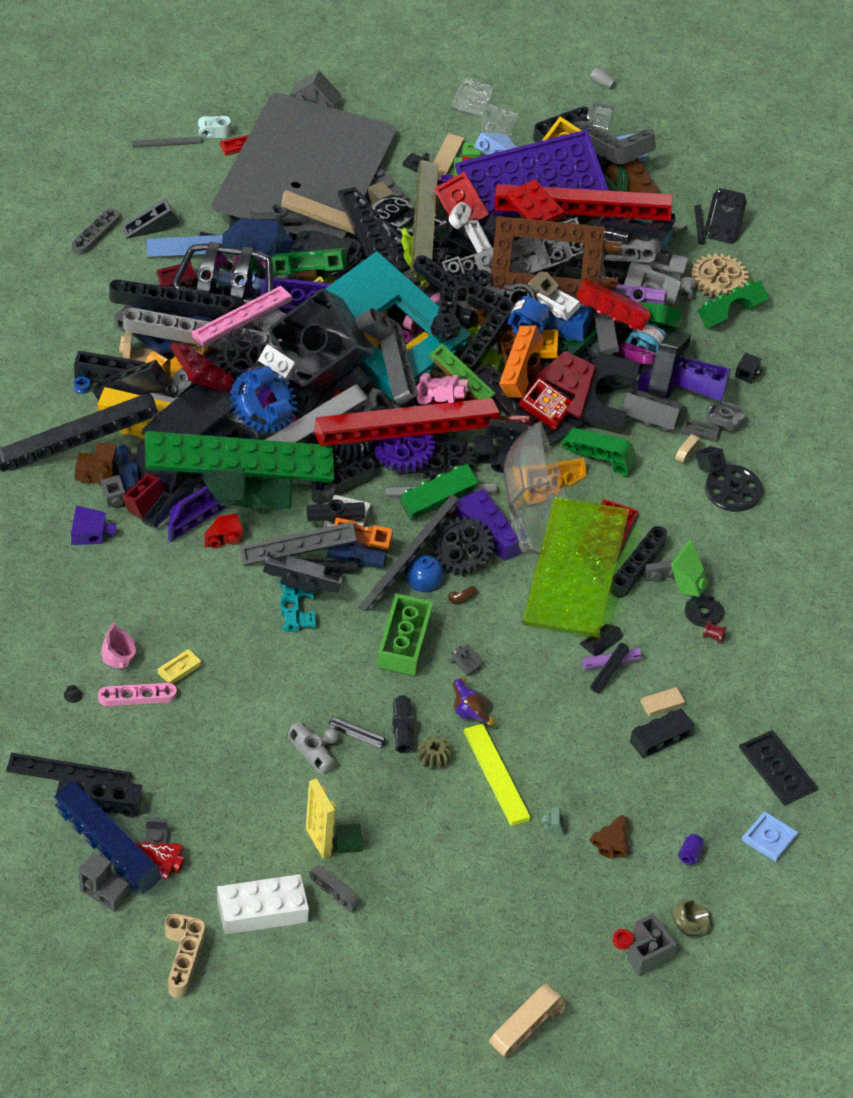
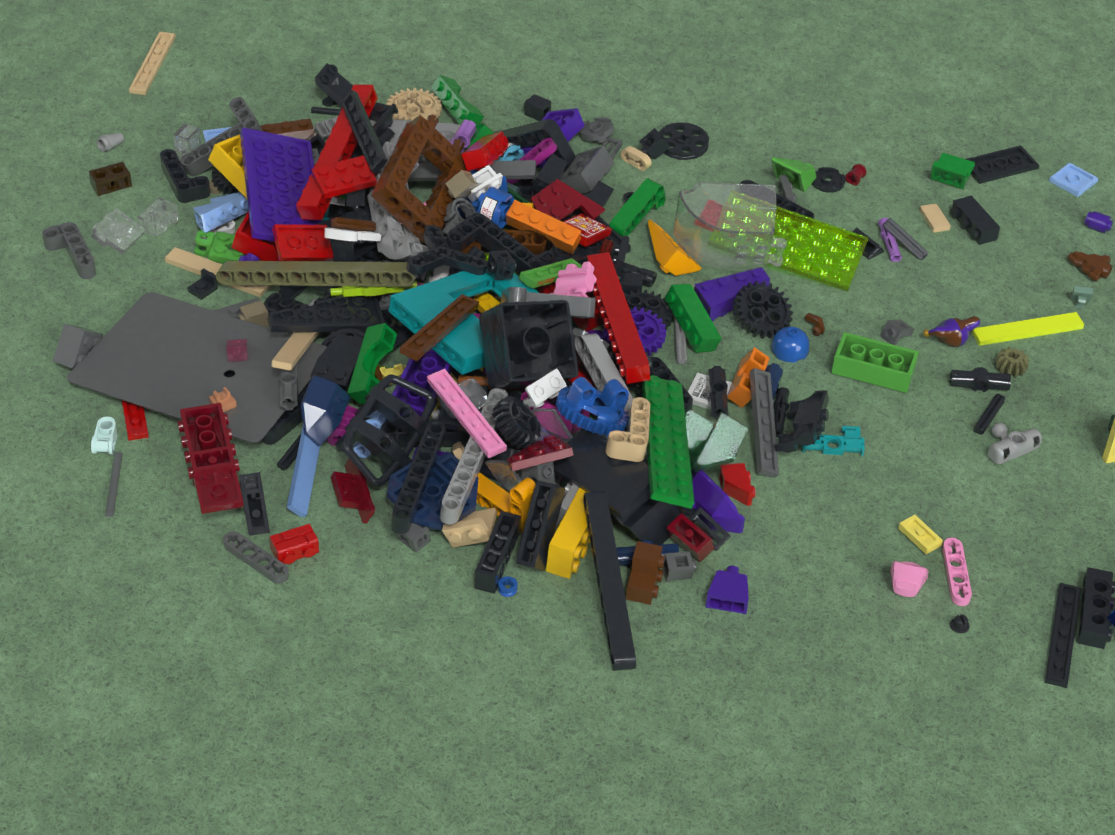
camera: 80 degrees left, 5 degrees down
dark grey plate [358,494,458,611] -> none
none -> dark grey beam [42,222,96,279]
none -> dark brown brick [89,162,132,196]
none -> tan tile [129,32,176,95]
none -> dark red wedge [177,402,244,514]
none -> nougat tile [209,387,237,412]
none -> clear pink bracket [226,339,248,362]
none -> red brick [269,523,319,564]
none -> reddish brown axle [331,217,376,232]
none -> black plate [341,90,388,174]
none -> reddish brown plate [400,294,479,361]
none -> tan beam [605,397,650,462]
none -> green bracket [930,153,975,190]

